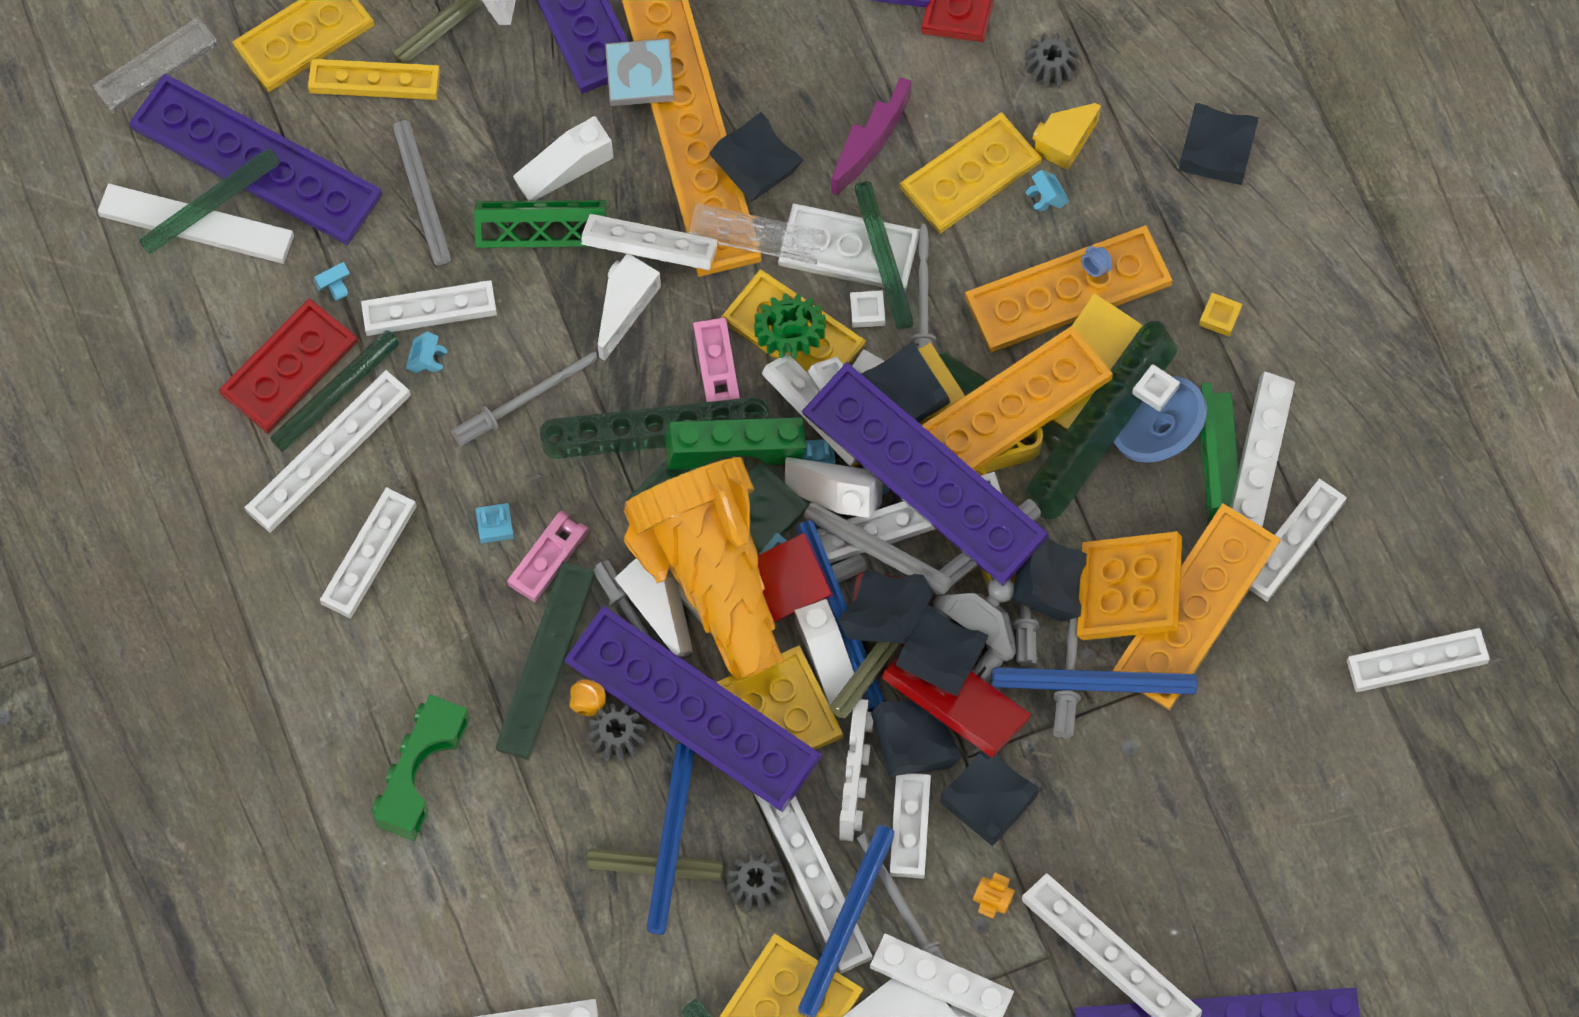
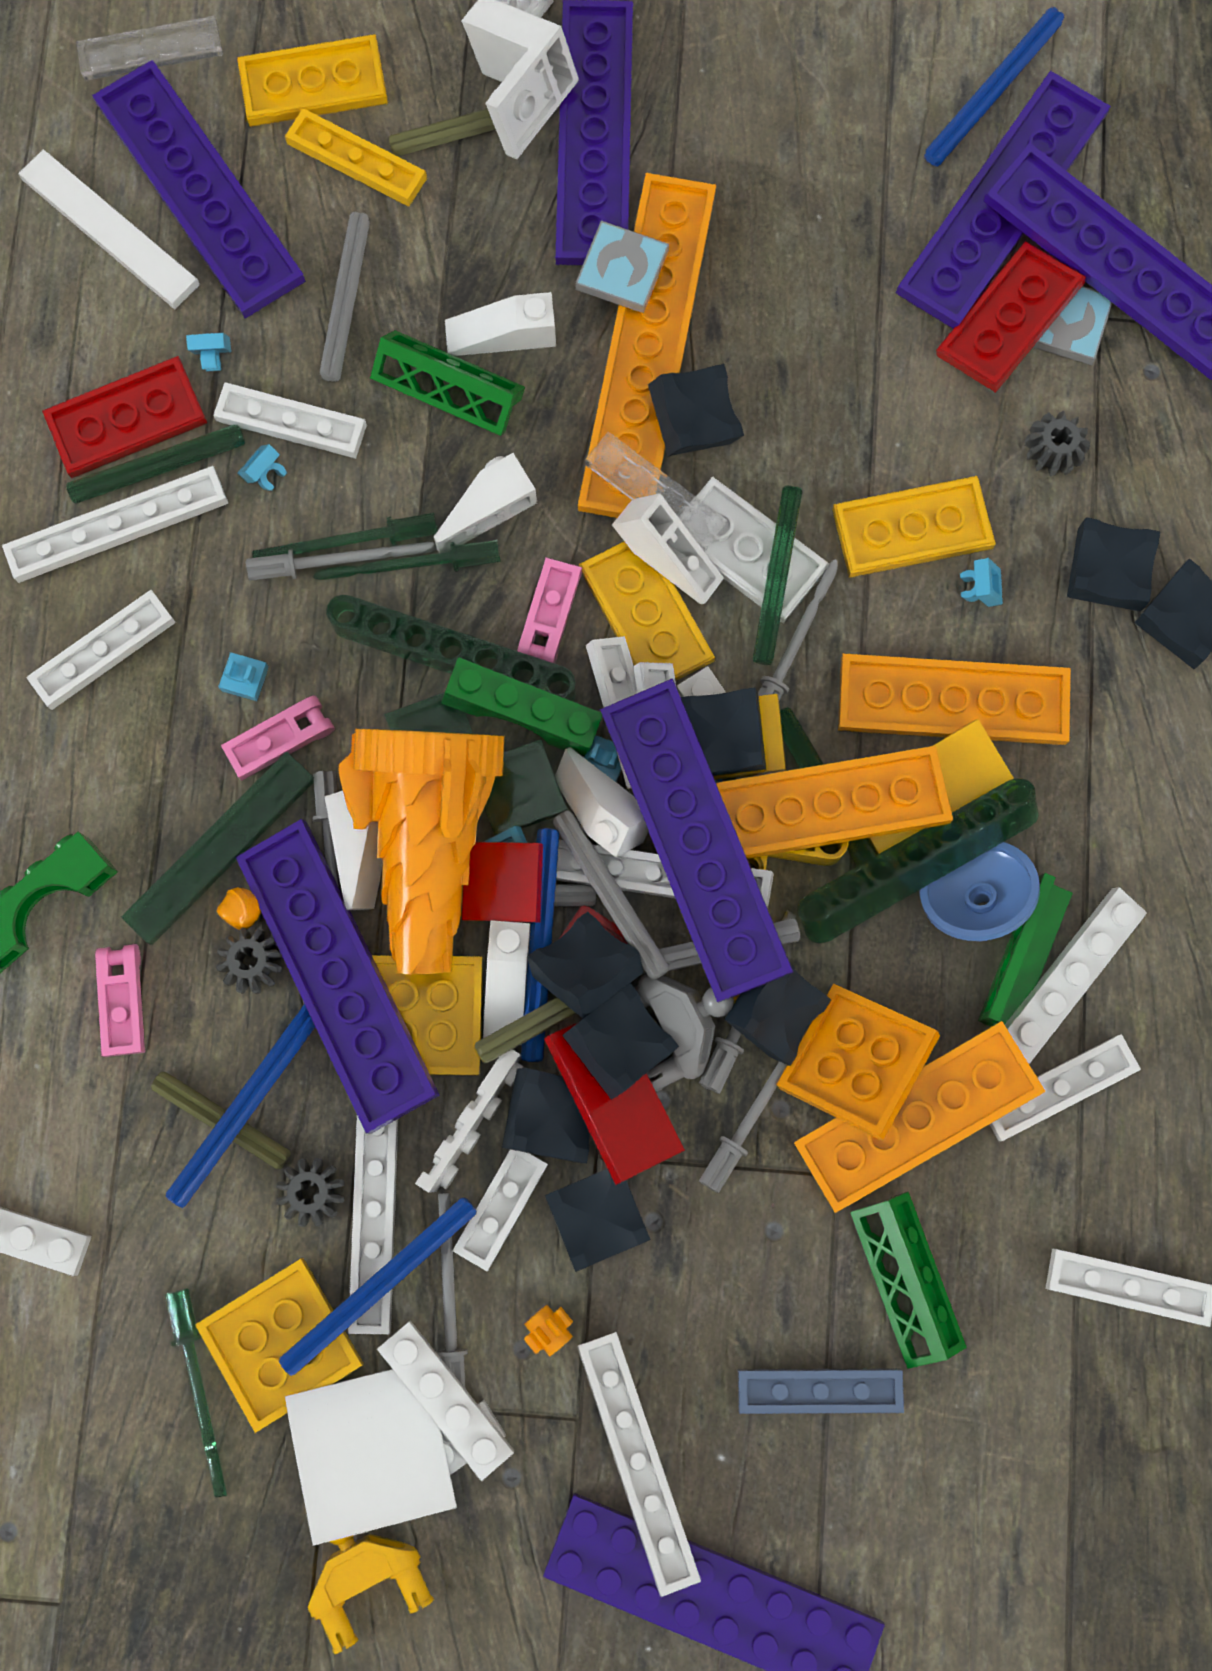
camera: 25 degrees right, 10 degrees up
clear green axle [139,148,280,254] -> none
white plate [581,214,718,270] -> none
green gear [754,294,826,359] -> none
magenta slope [831,77,912,195] -> none
white plate [850,290,885,328] -> none
blue axle [992,667,1198,695] -> none
yellow slope [1032,103,1101,171] -> none
medium blue plate [1081,246,1112,277] -> none
white plate [1132,364,1180,412] -> none
yellow plate [1199,293,1243,337] -> none
none -> bright pink plate [95,944,145,1057]
none -> clear green piece [252,513,438,558]
none -> clear green piece [313,540,501,580]
none -> white slope [612,493,724,604]
none -> sand blue plate [738,1368,904,1414]
none -> green fence [850,1191,967,1369]
none -> black brick [1067,517,1161,612]

